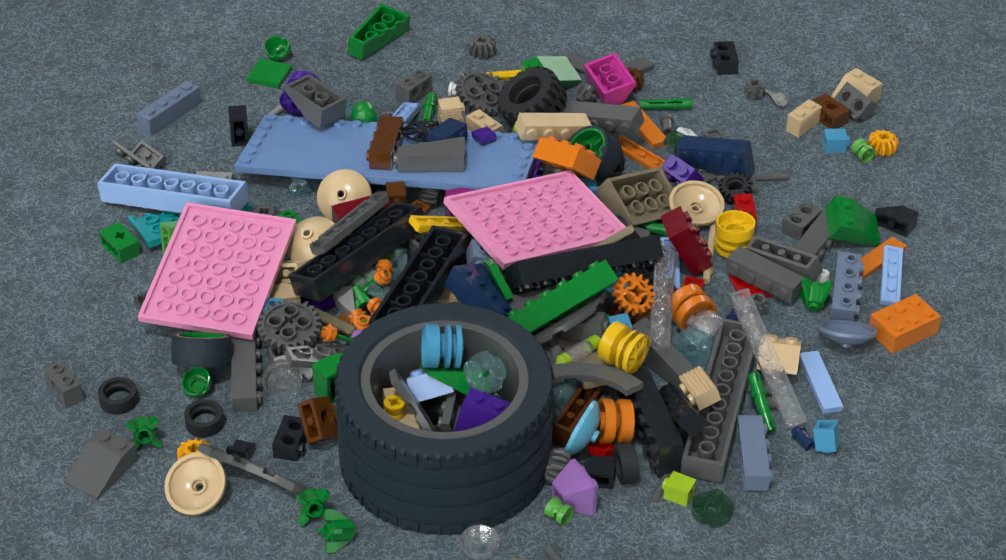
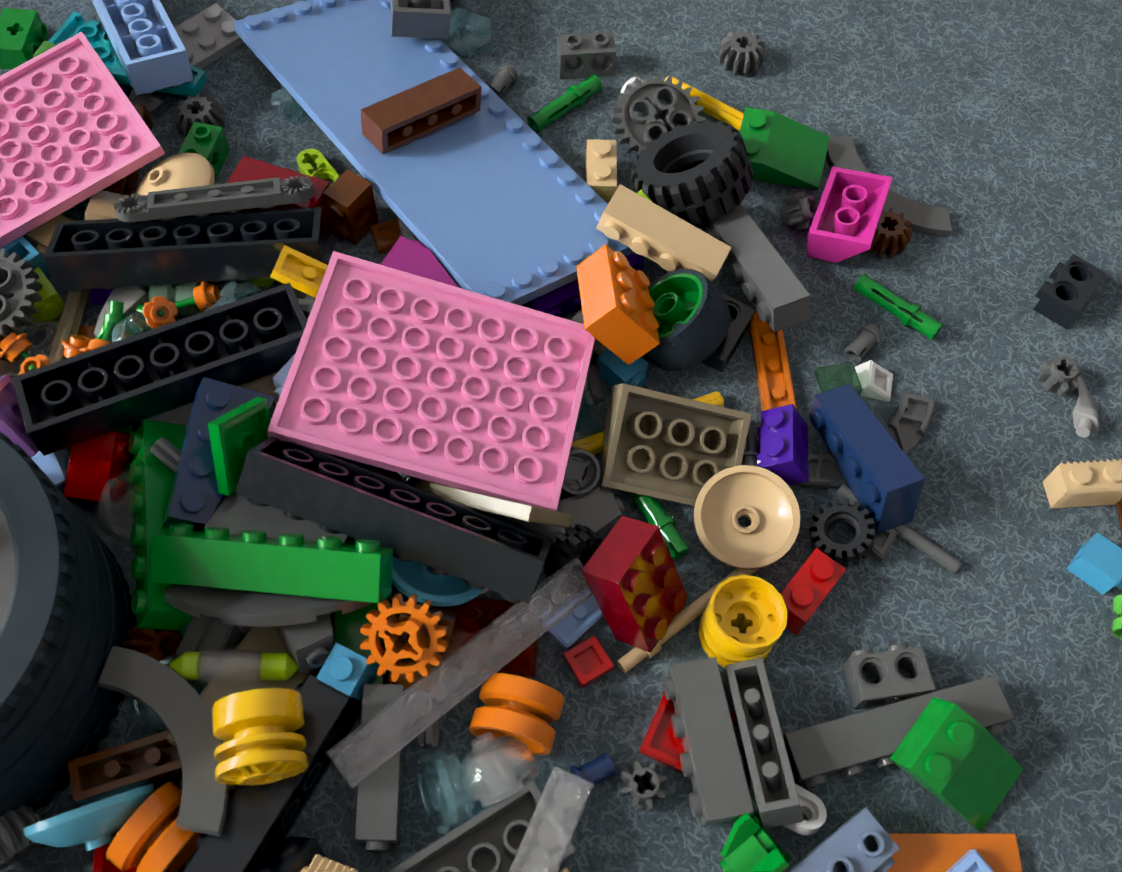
camera: 40 degrees right, 20 degrees up
tan dish [317,169,372,221] -> none
green hair [351,101,378,123] -> none
light blue tile [392,102,420,126] -> none
dark grey slope [394,137,465,172] -> none
black wheel [403,119,440,142] -> none
dark blue brick [428,118,468,142] -> none
tan brick [438,96,465,124] -> none
dark purple tile [472,126,496,145] -> none
orange tile [621,101,669,149] -> none
black slope [875,205,919,237] -> none

